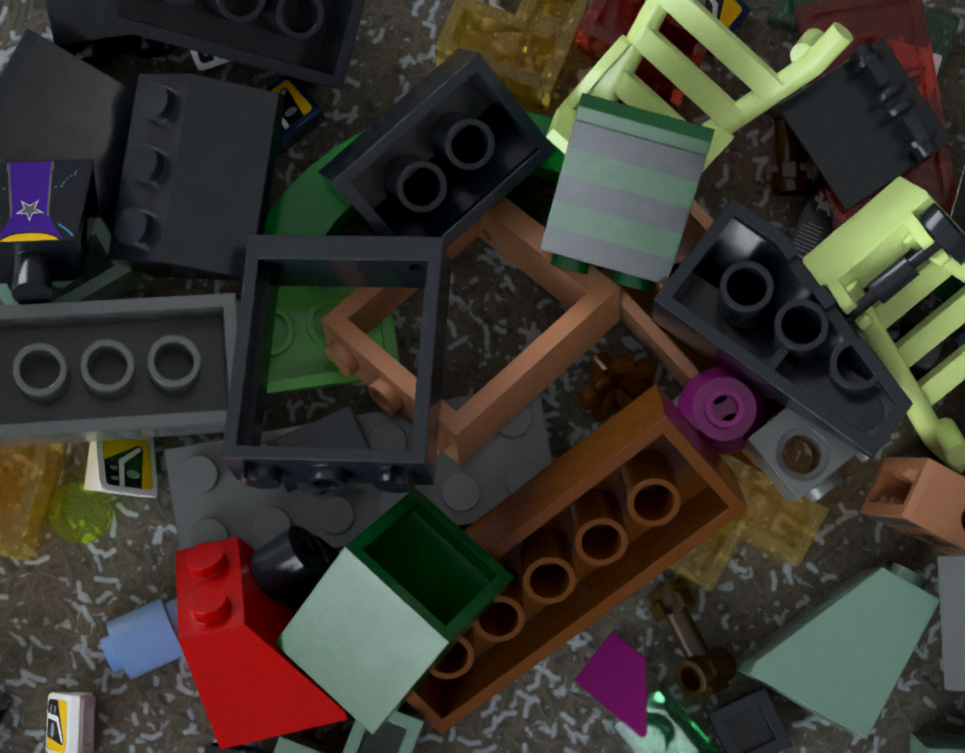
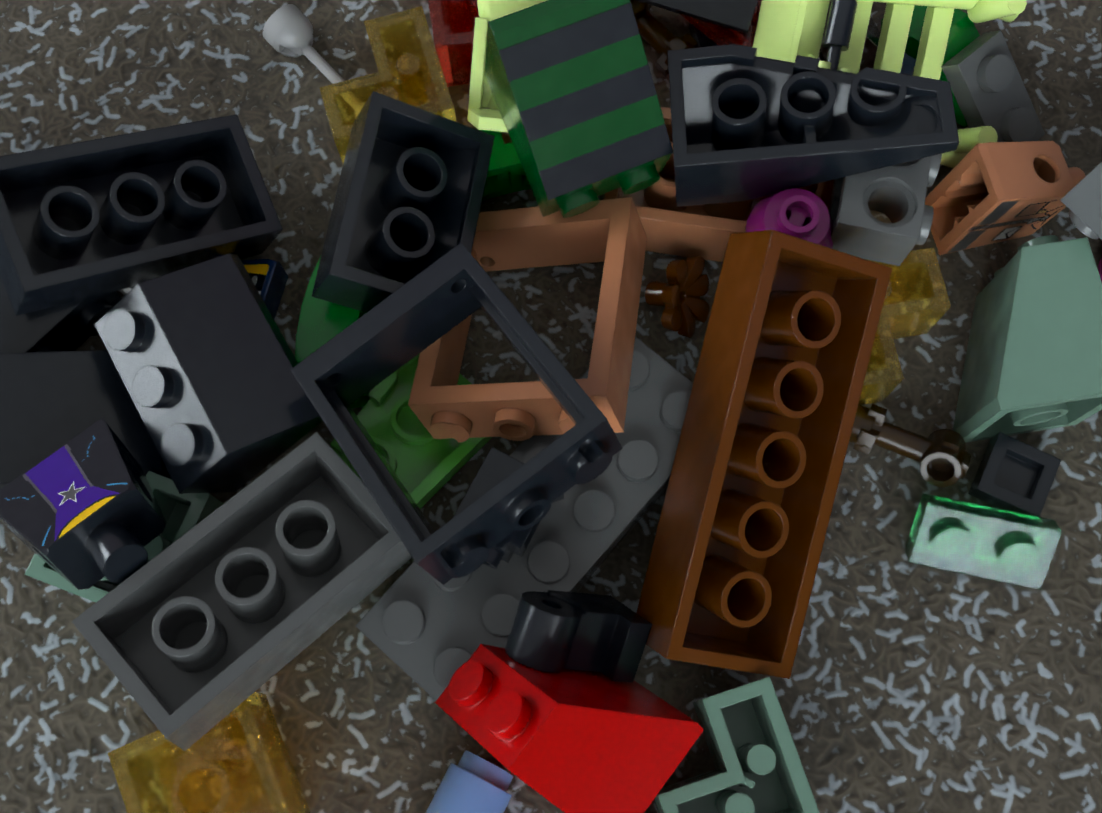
camera: 40 degrees left, 10 degrees down
clear neon green tile [48,481,114,544] -> none
slope [84,437,158,498] -> none
slope [275,487,514,735] -> none
magenta sticker [574,633,647,738] -> none

